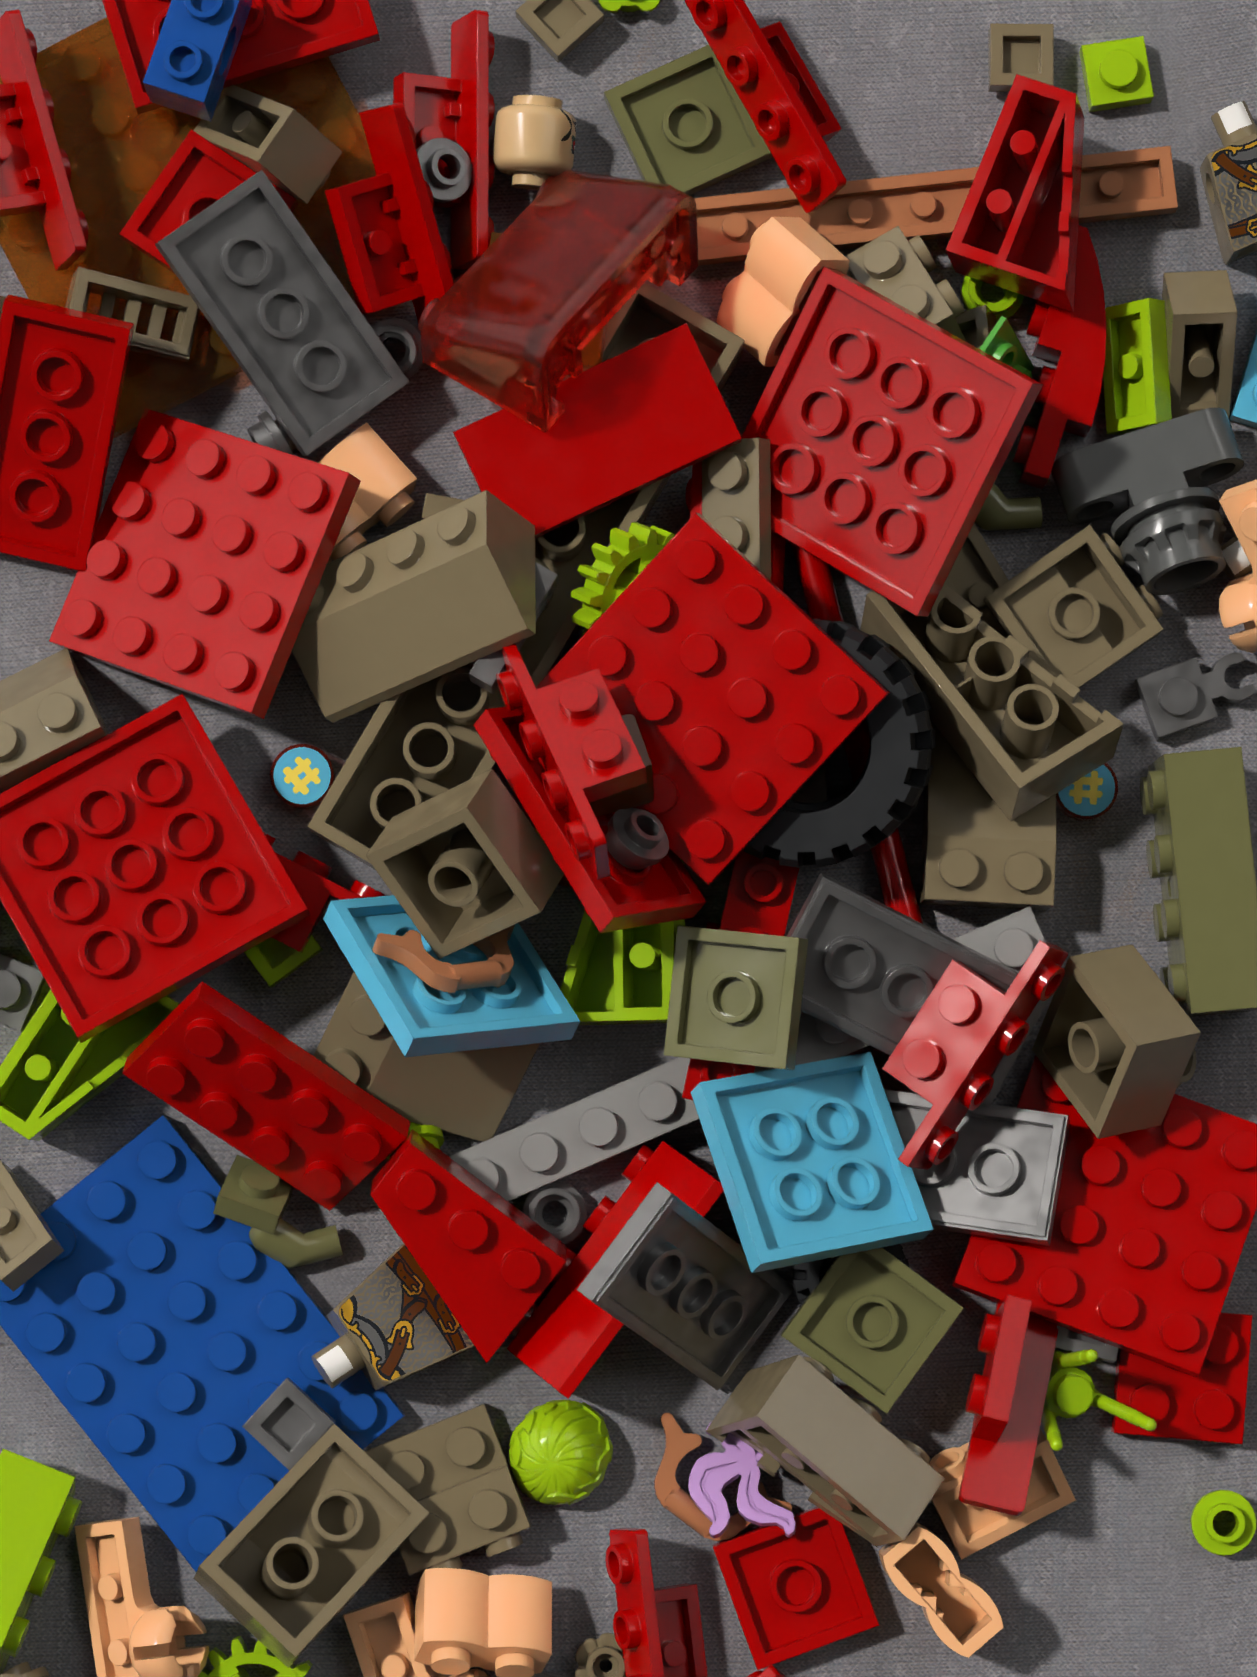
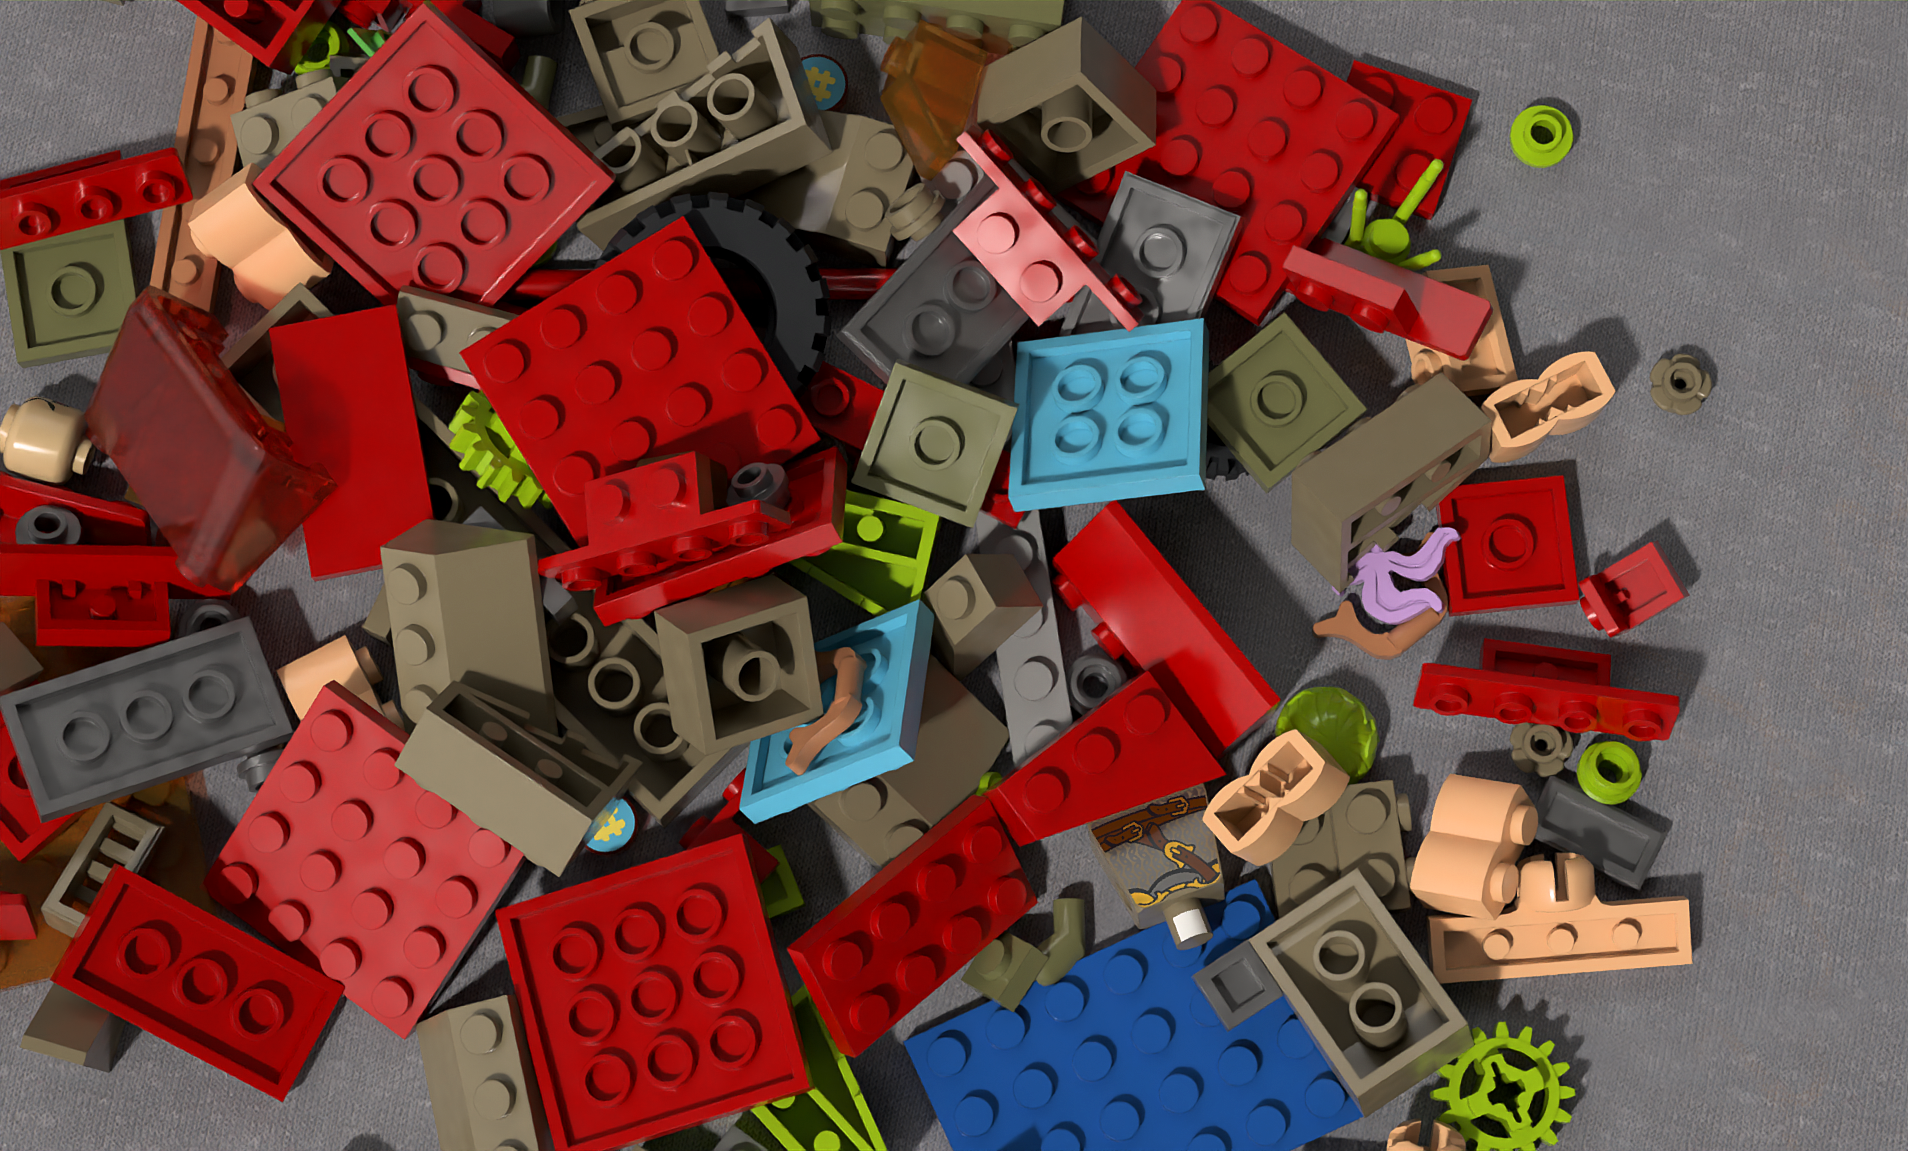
camera: 75 degrees left, 5 degrees down
flat silver tile [577,1182,794,1391] -> none
none -> dark tan wedge [394,680,643,877]
none -> clear orange slope [880,19,988,181]
none -> dark tan plate [885,183,946,241]
none -> dark tan slope [924,554,1044,681]
none -> light nougat brick [1202,729,1350,866]

